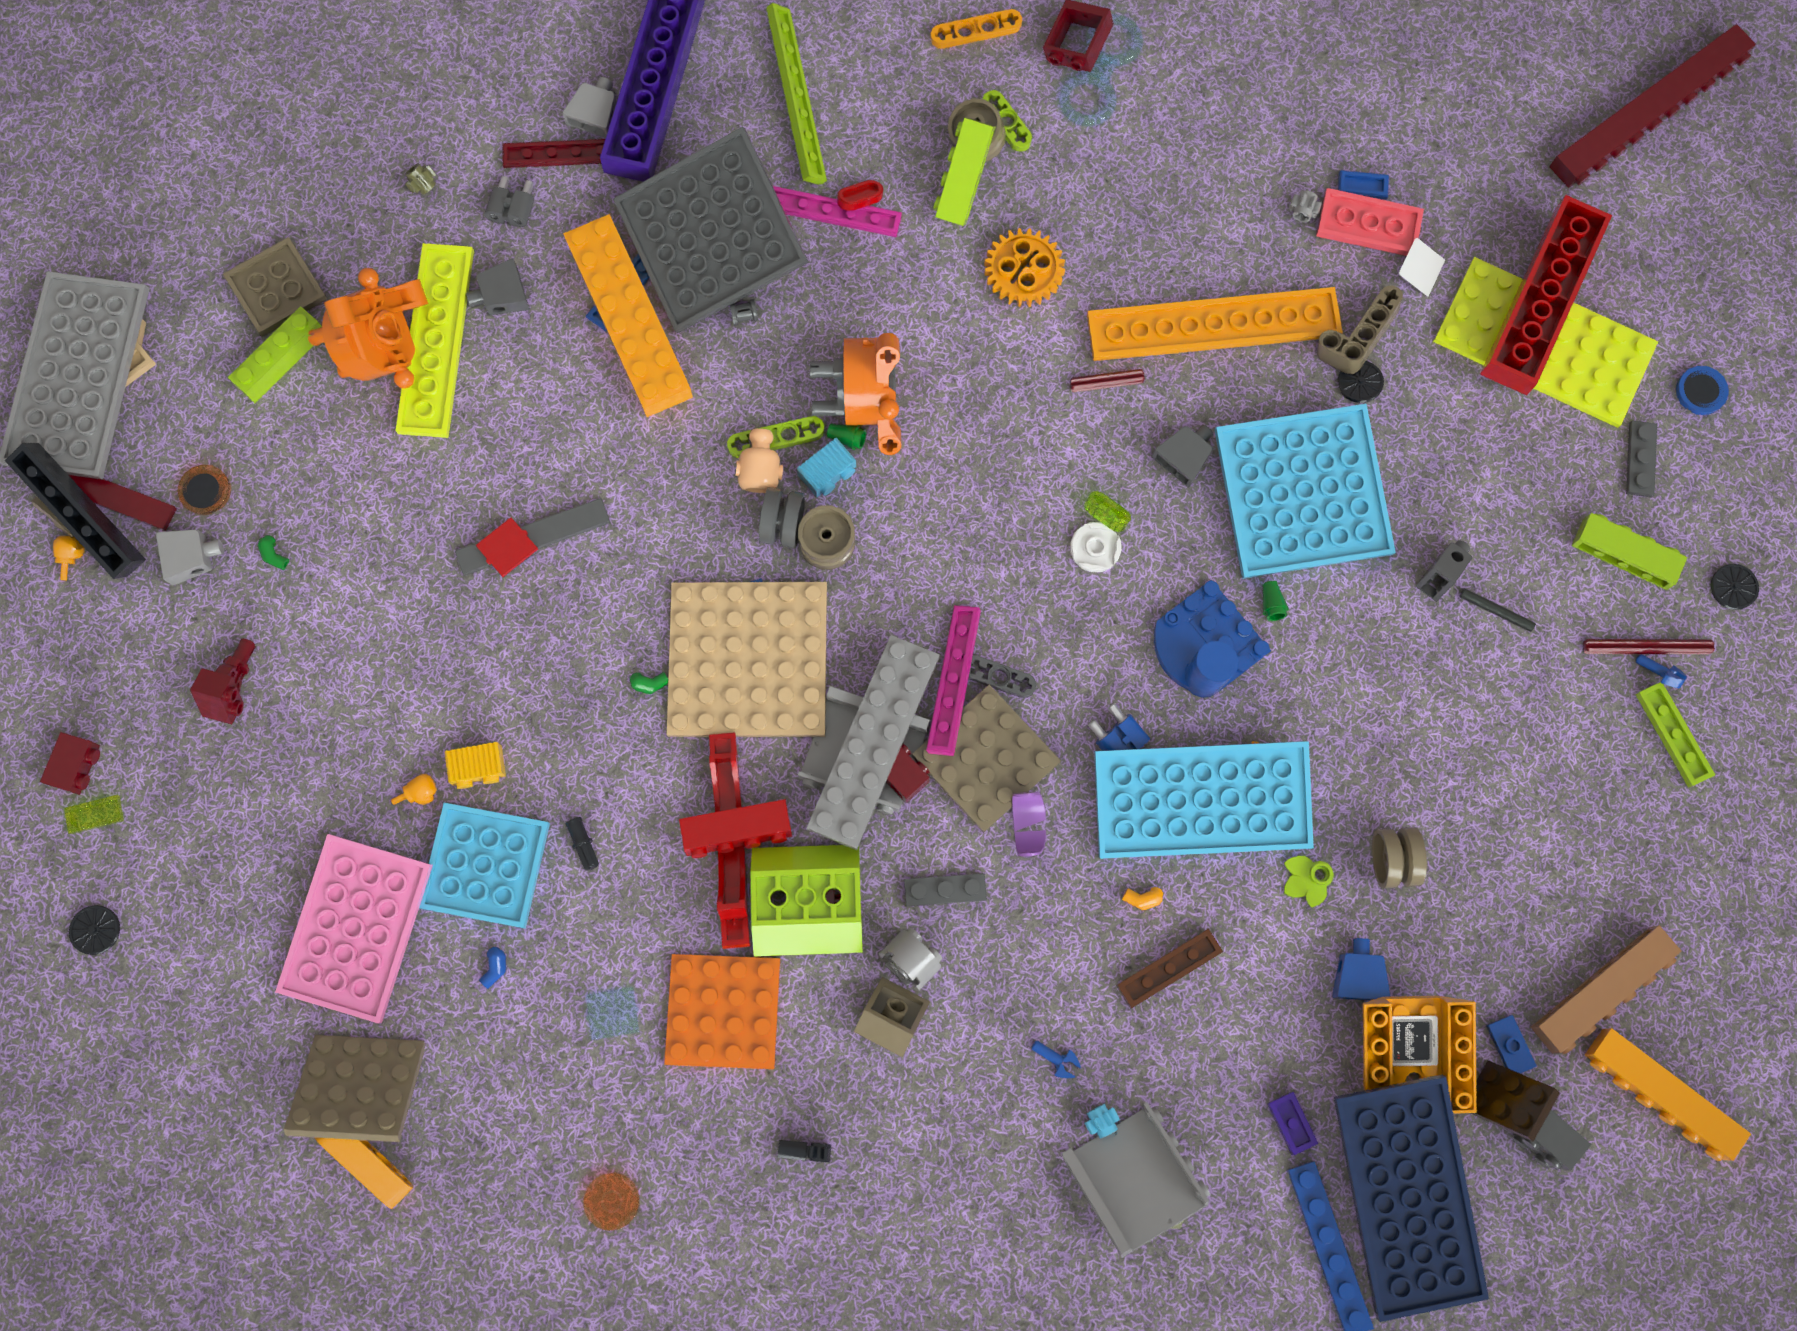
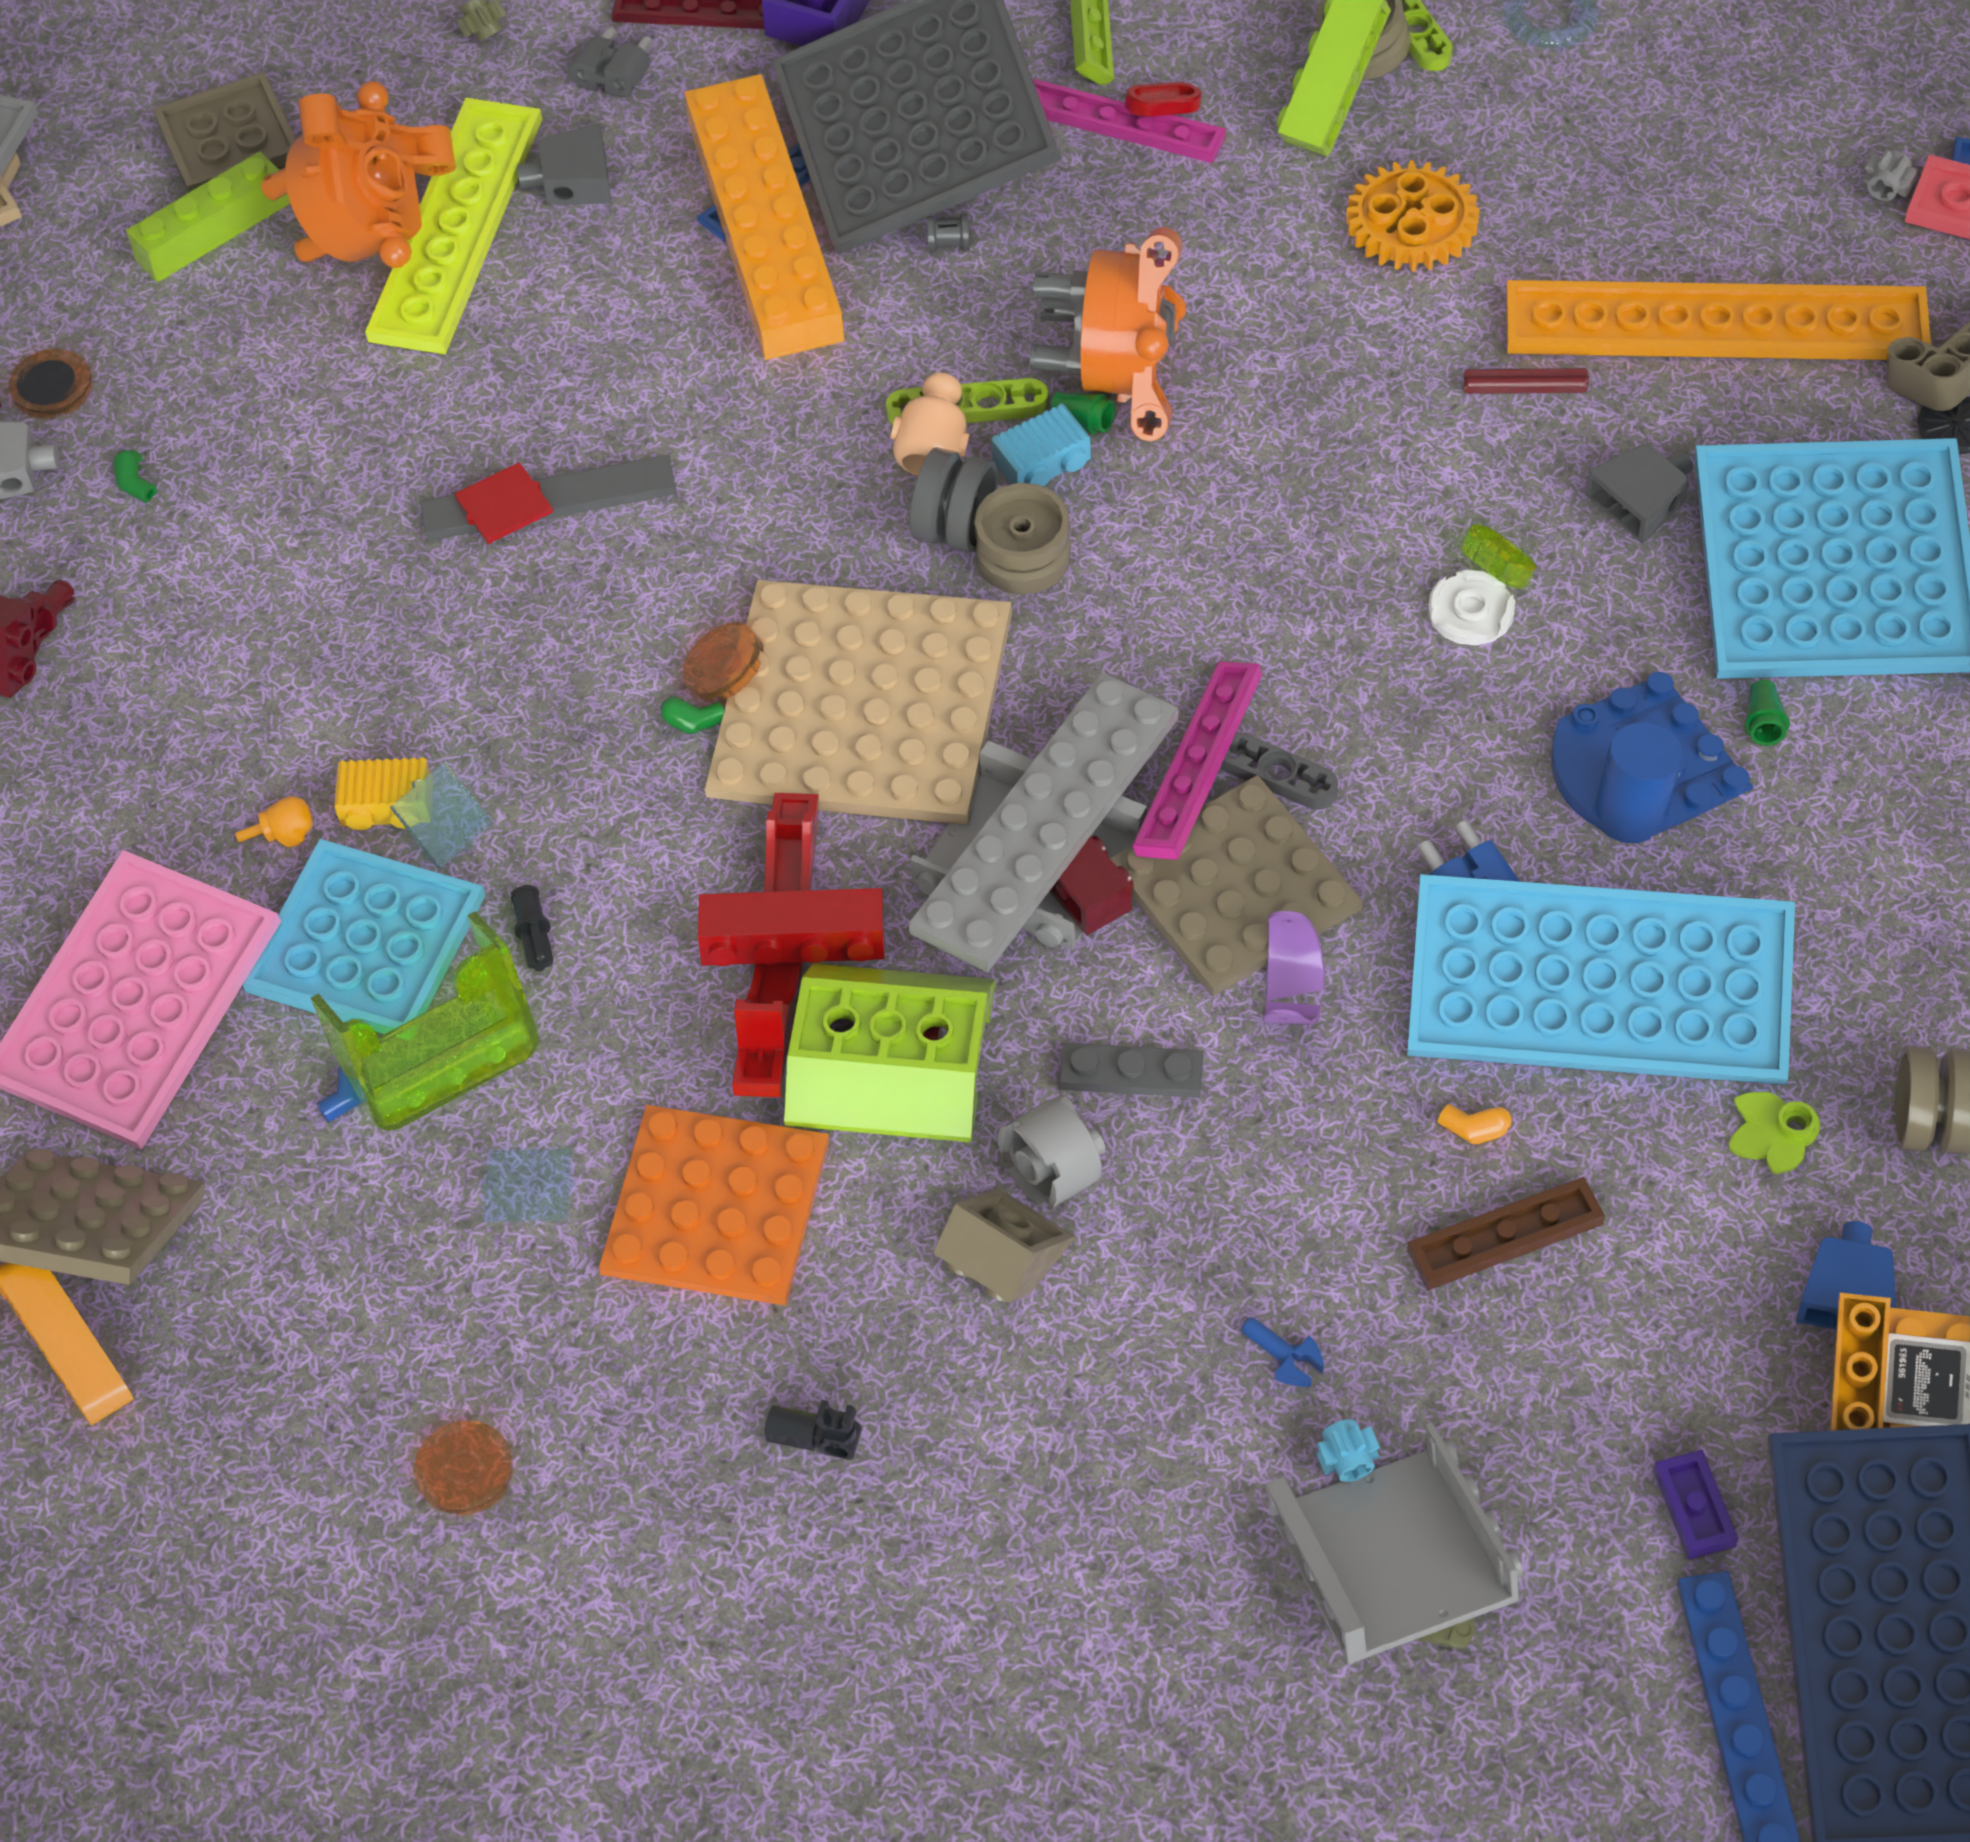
camera: 15 degrees right, 20 degrees down
none -> clear neon green windscreen [311,911,539,1131]
none -> clear light blue piece [390,762,493,869]
none -> clear orange tile [683,622,764,702]

